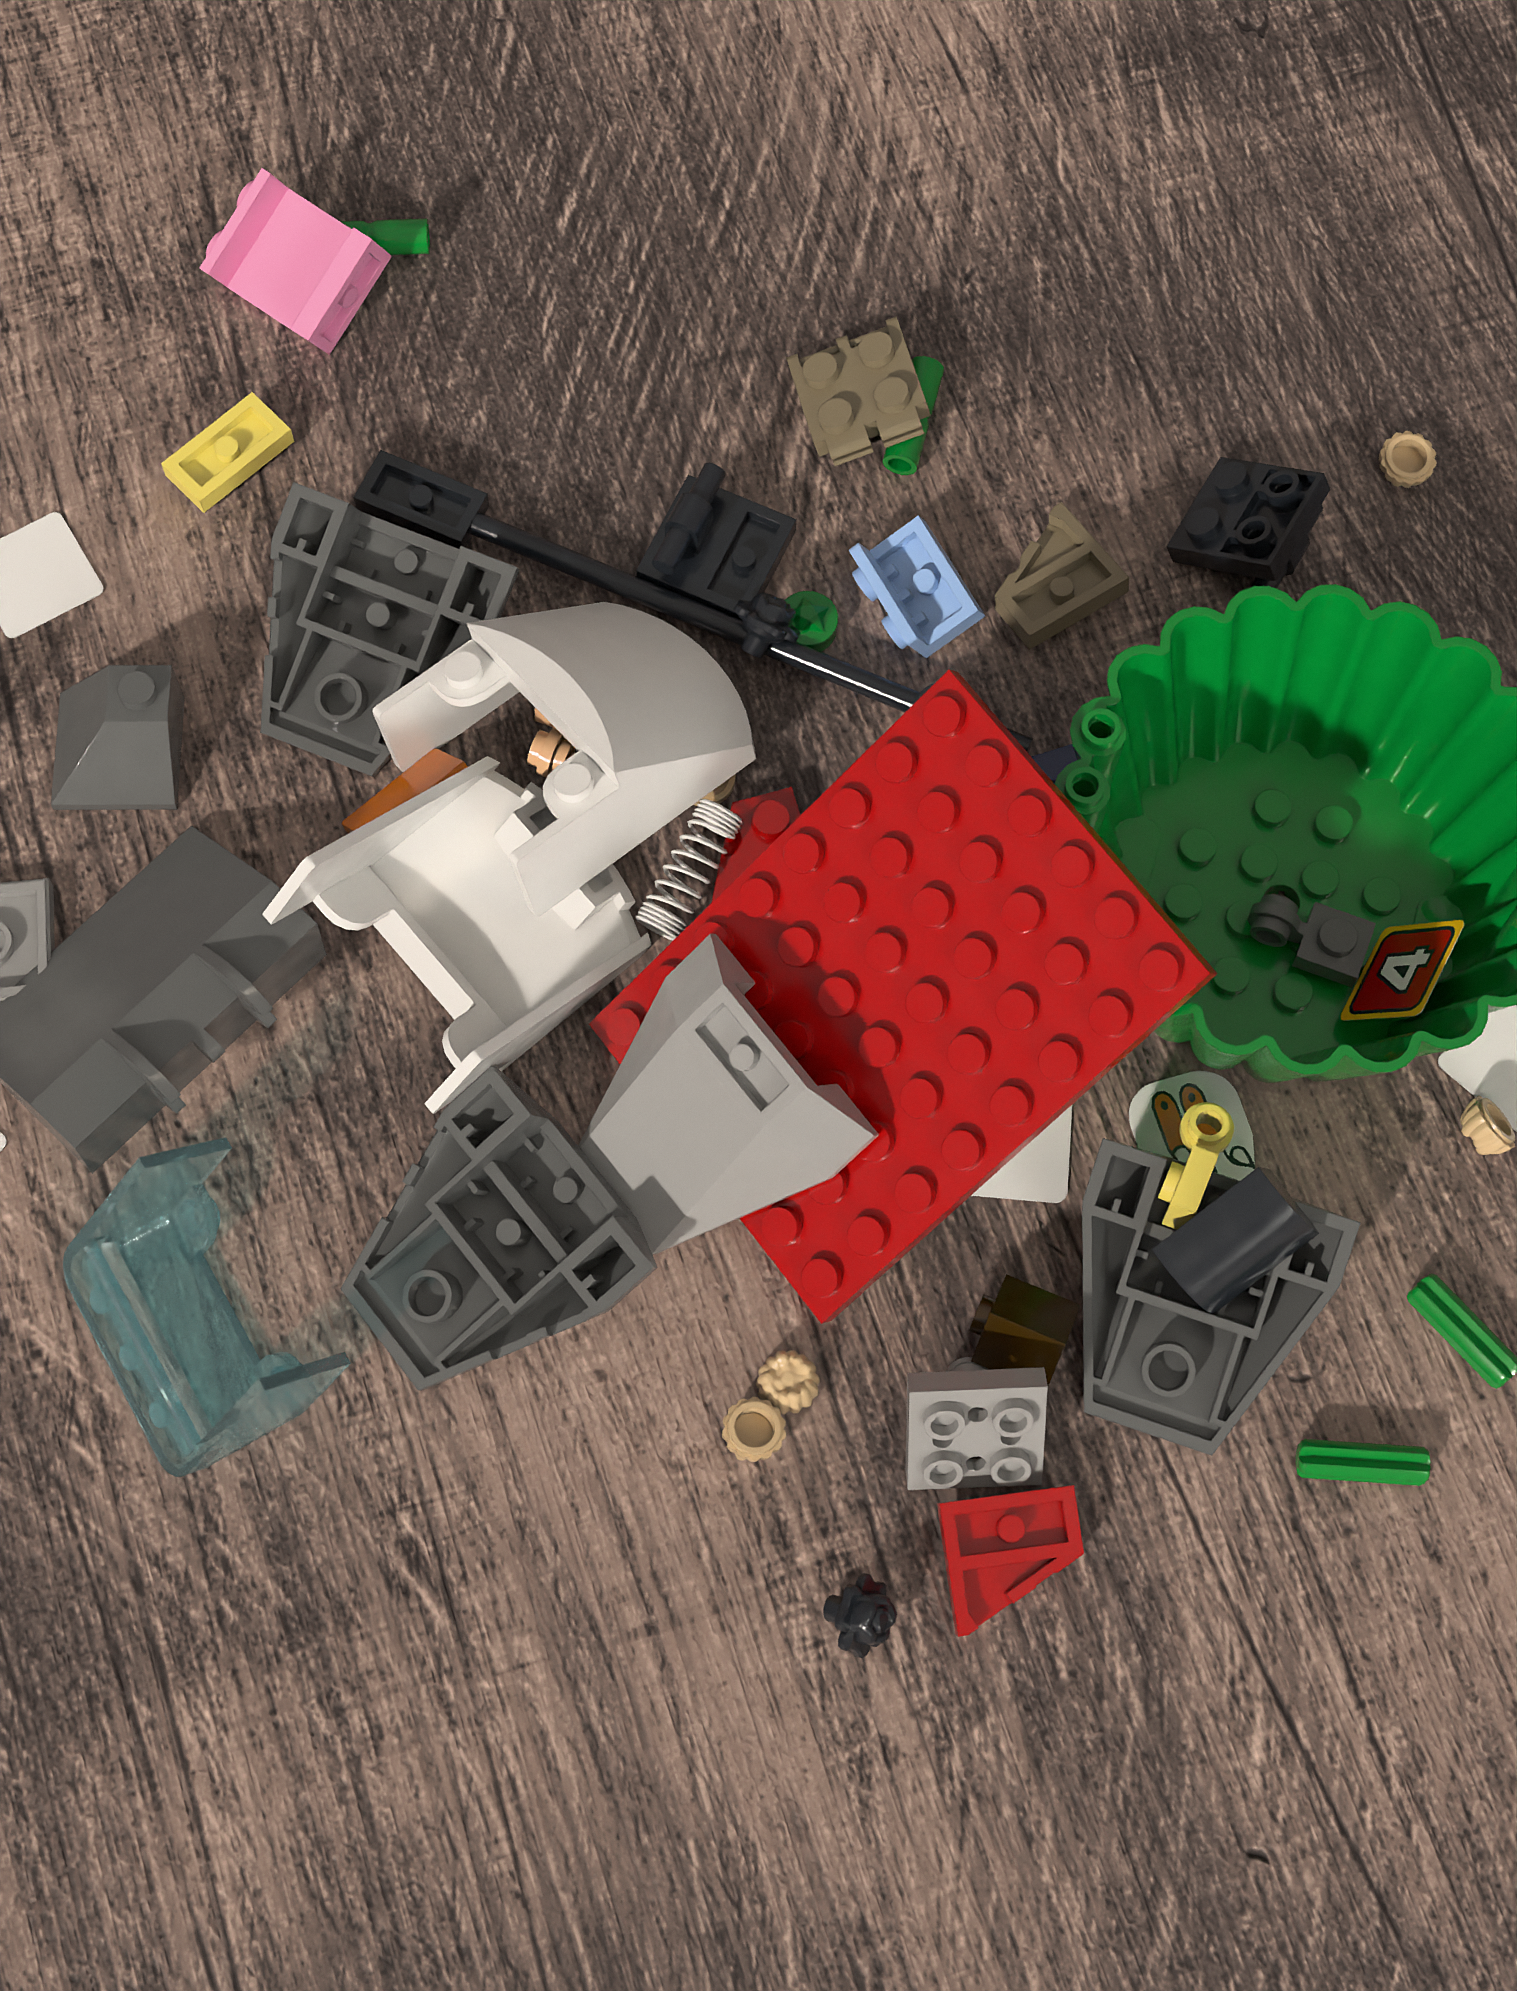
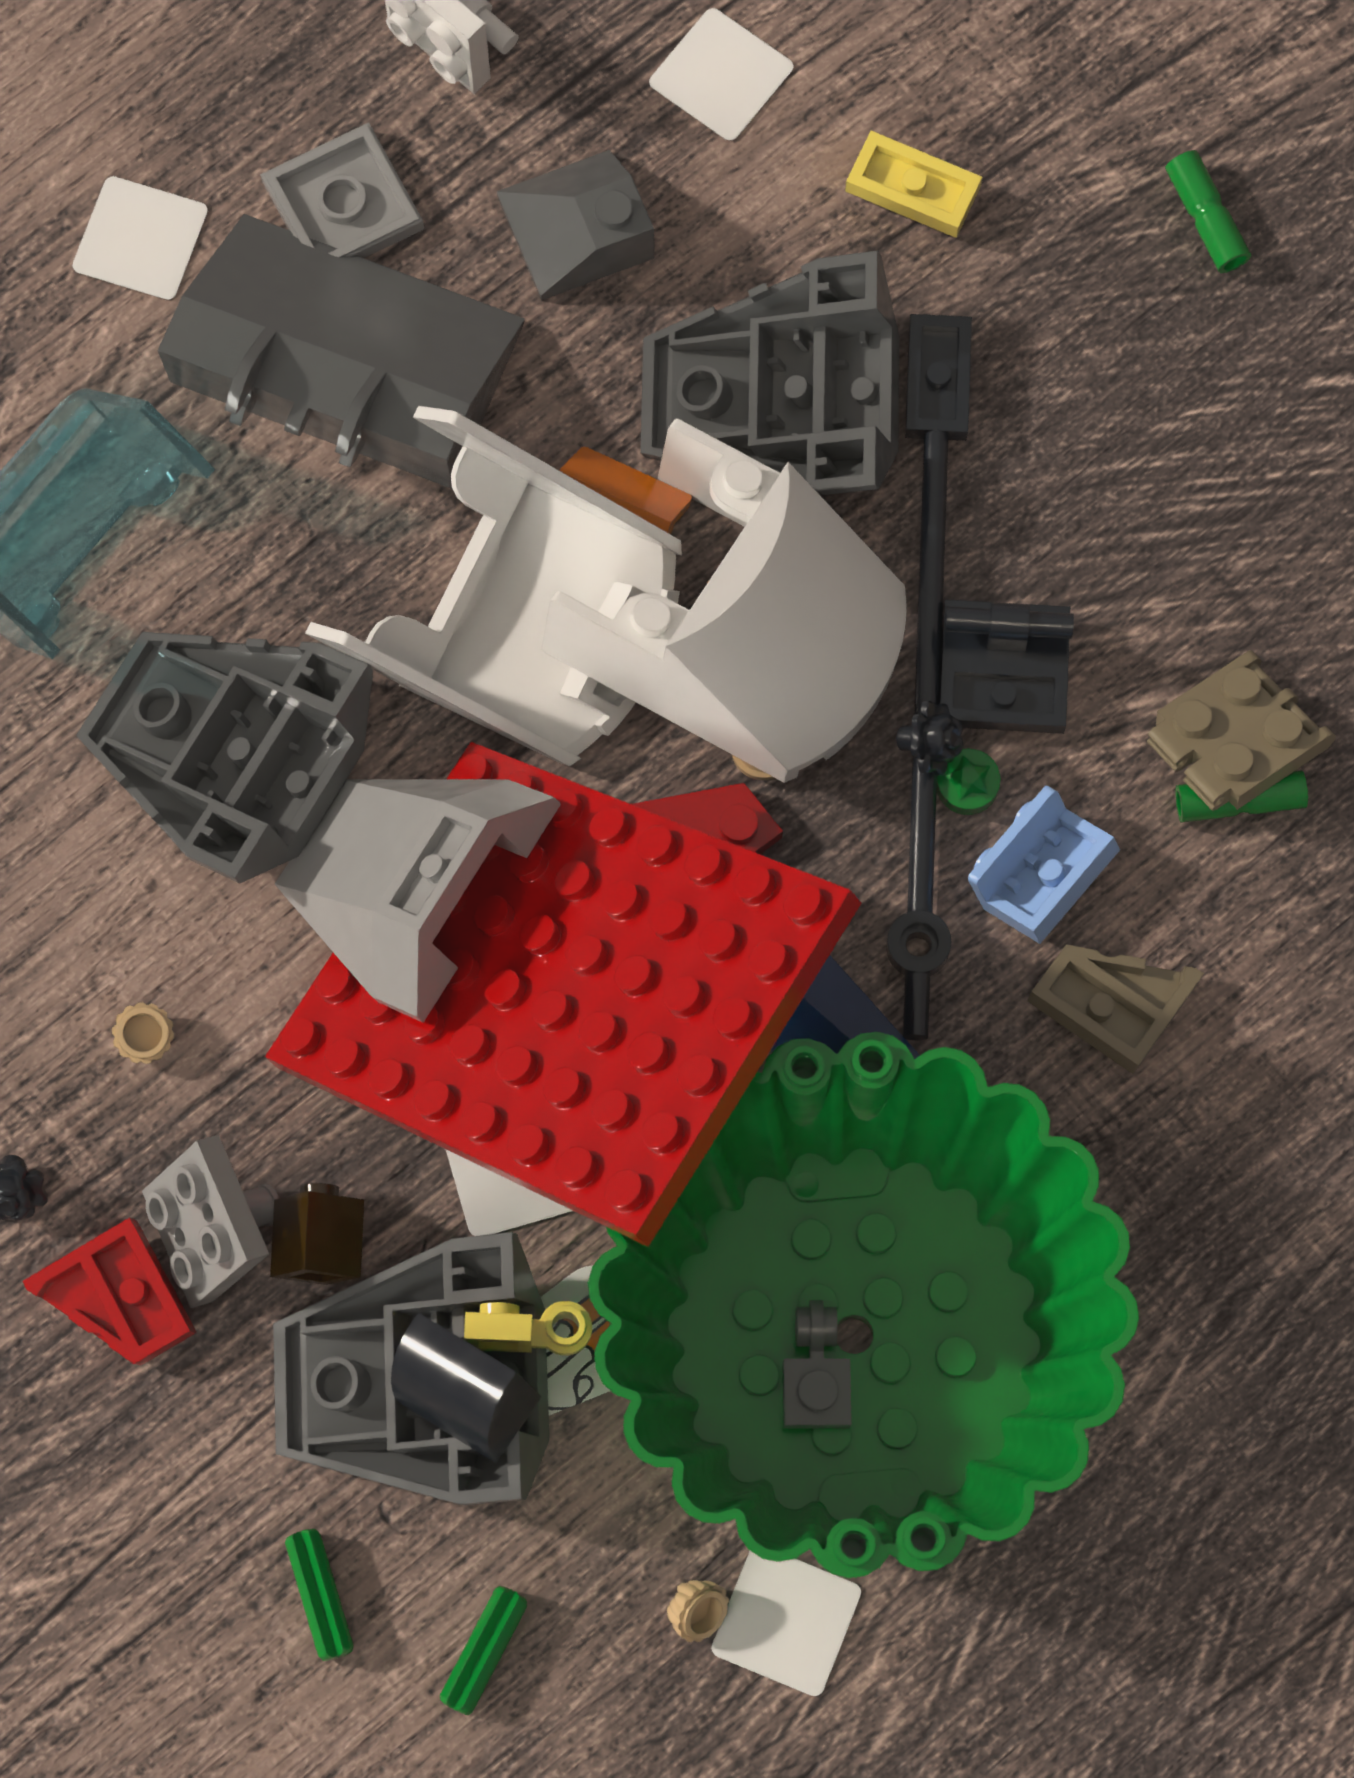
camera: 70 degrees right, 5 degrees up
bright pink panel [199,168,392,355] -> none
white piece [635,799,743,941] -> none
tan piece [756,1350,820,1414] -> none
black plate [1166,457,1331,589] -> none
sticker [1341,920,1464,1021] -> none

